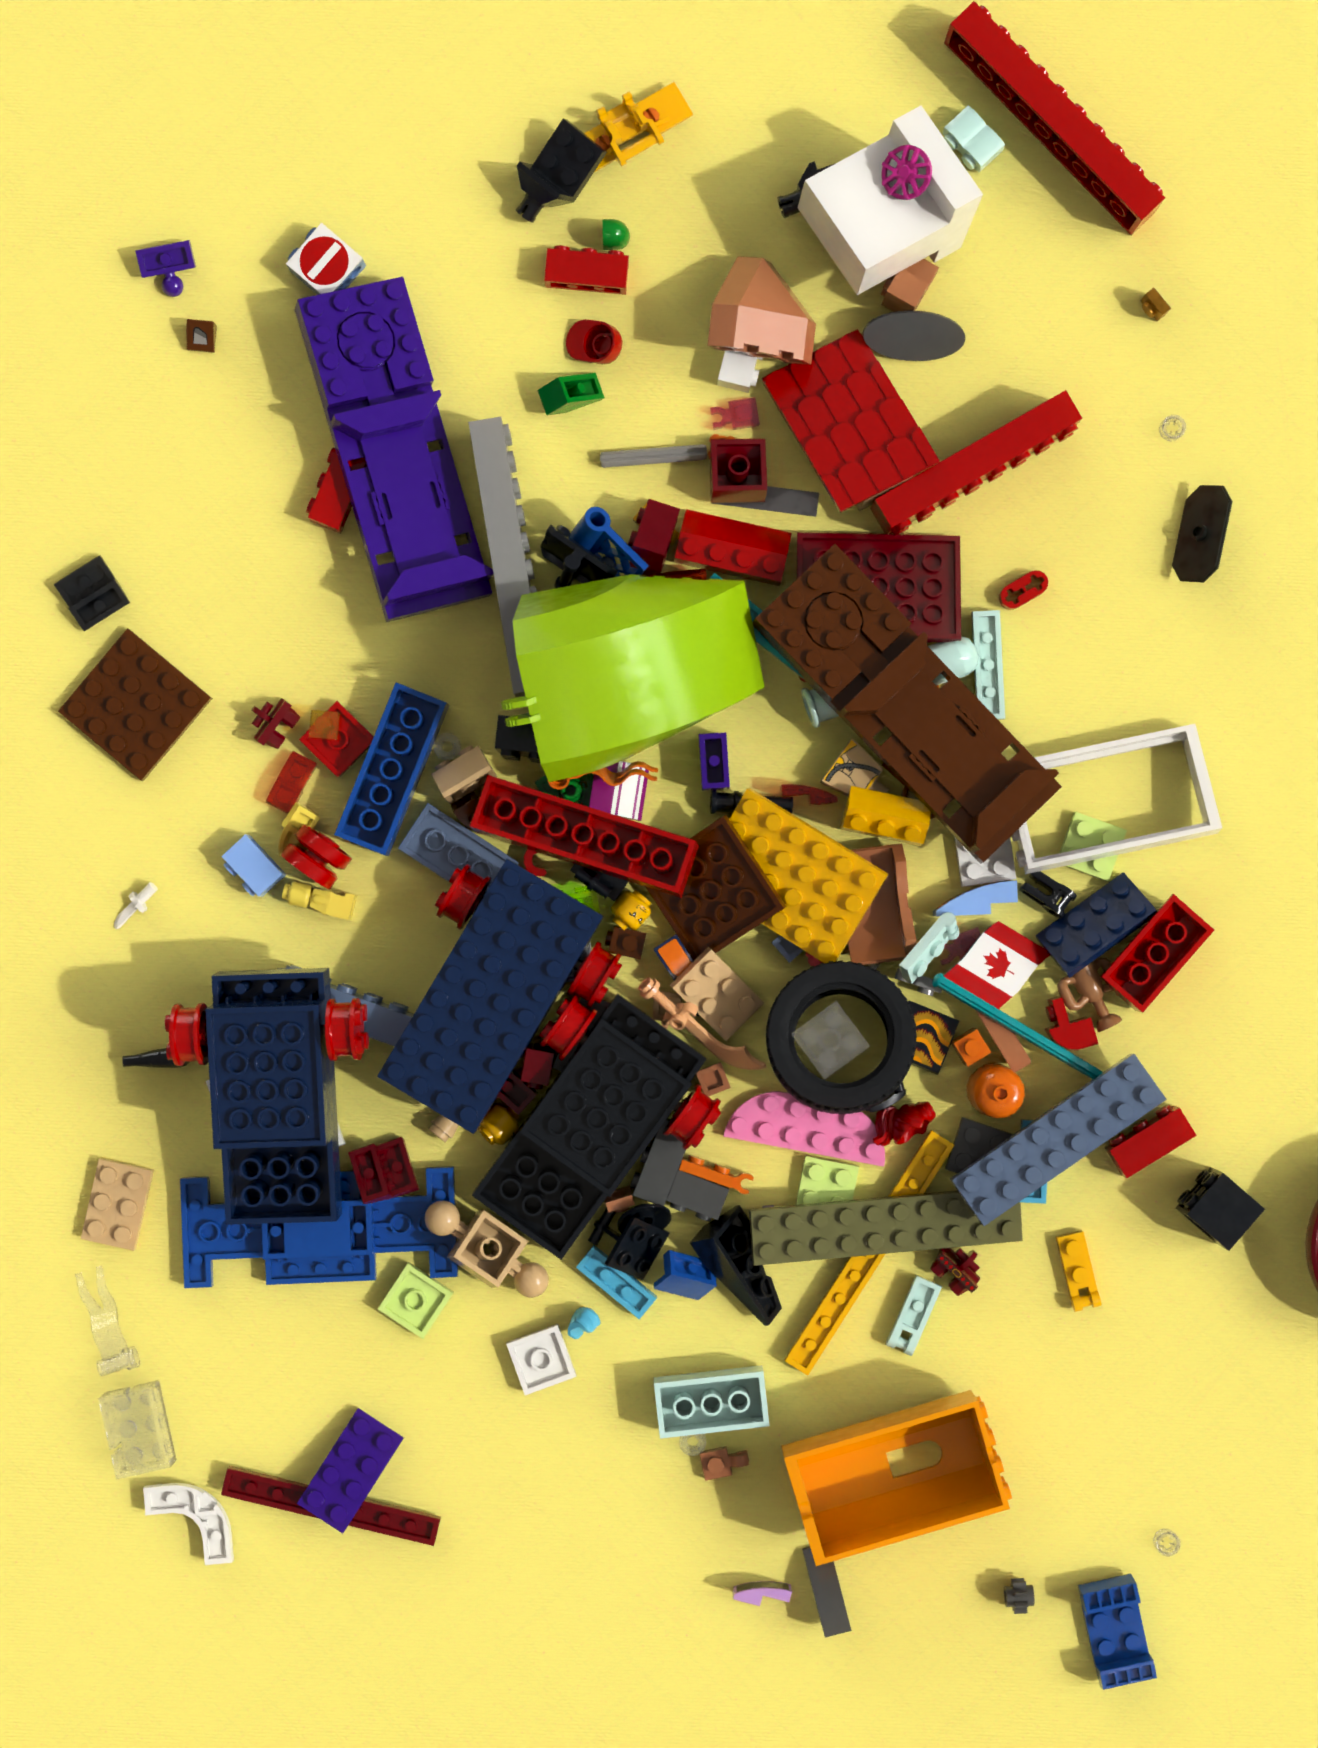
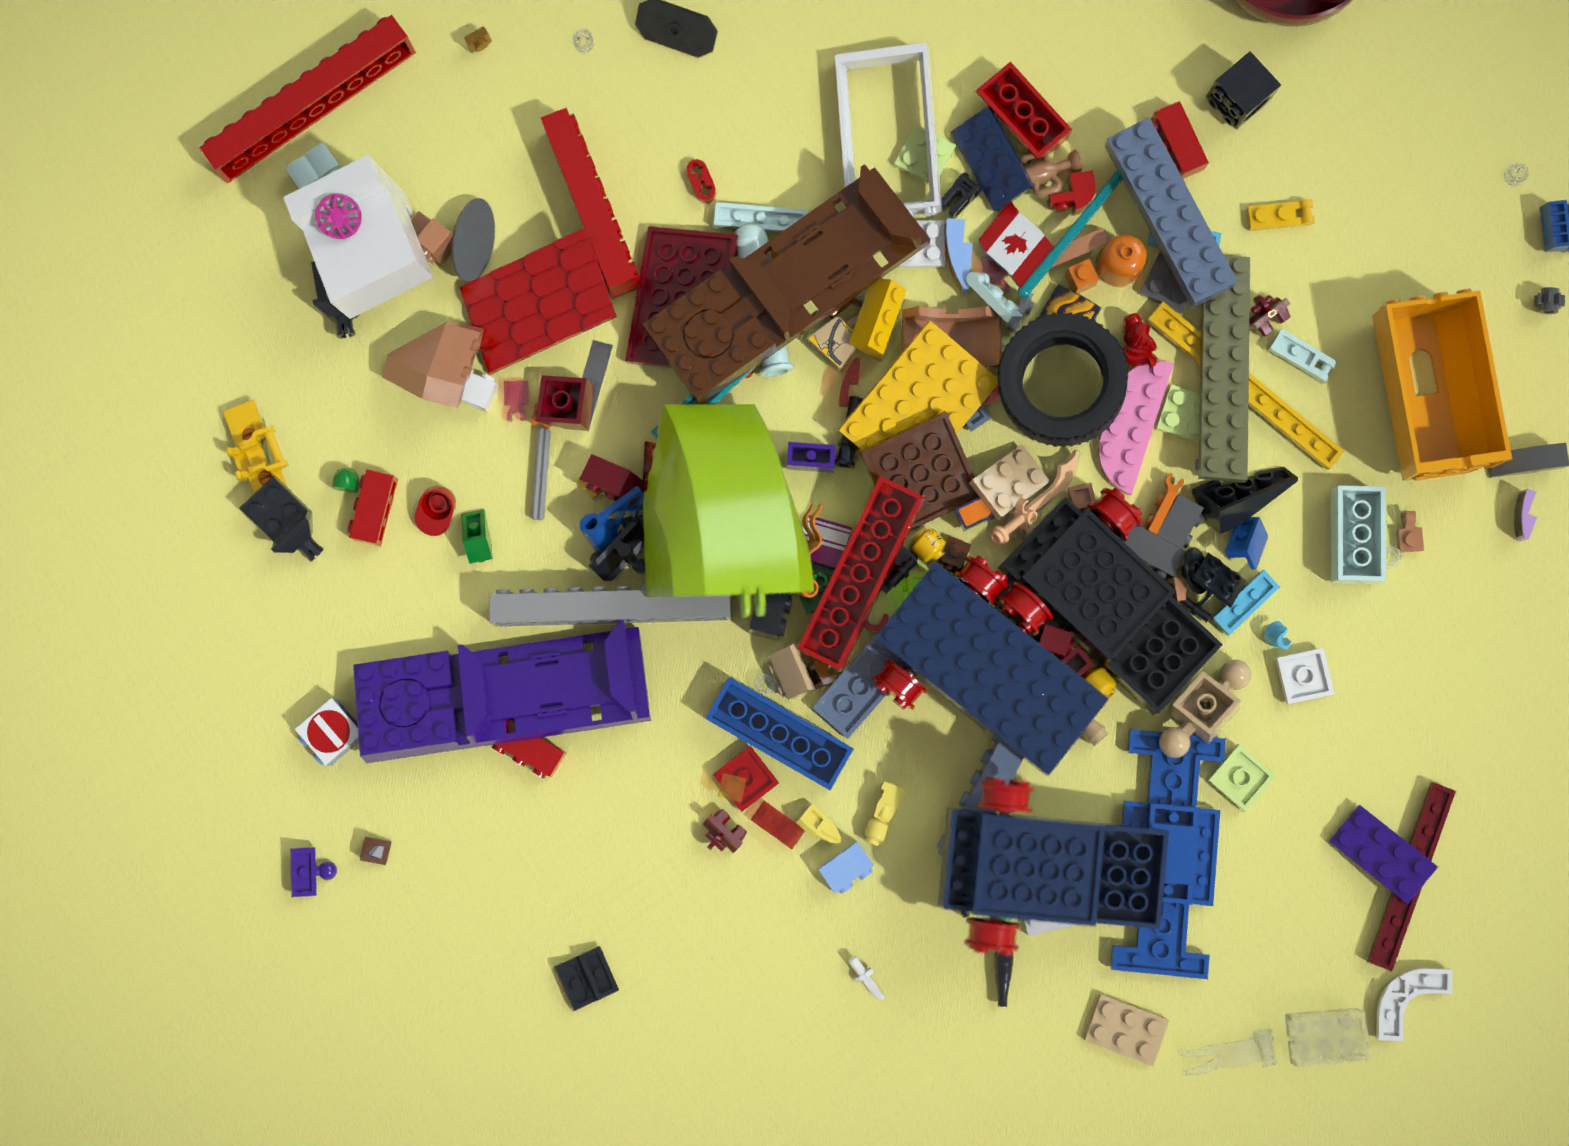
camera: 80 degrees left, 5 degrees down
reddish brown plate [58,628,213,781] -> none
red wheel [281,823,352,890] -> none
dark red slope [348,1137,419,1204] -> none
red slope [674,509,792,586] -> none
clear plate [791,1001,870,1080] -> none

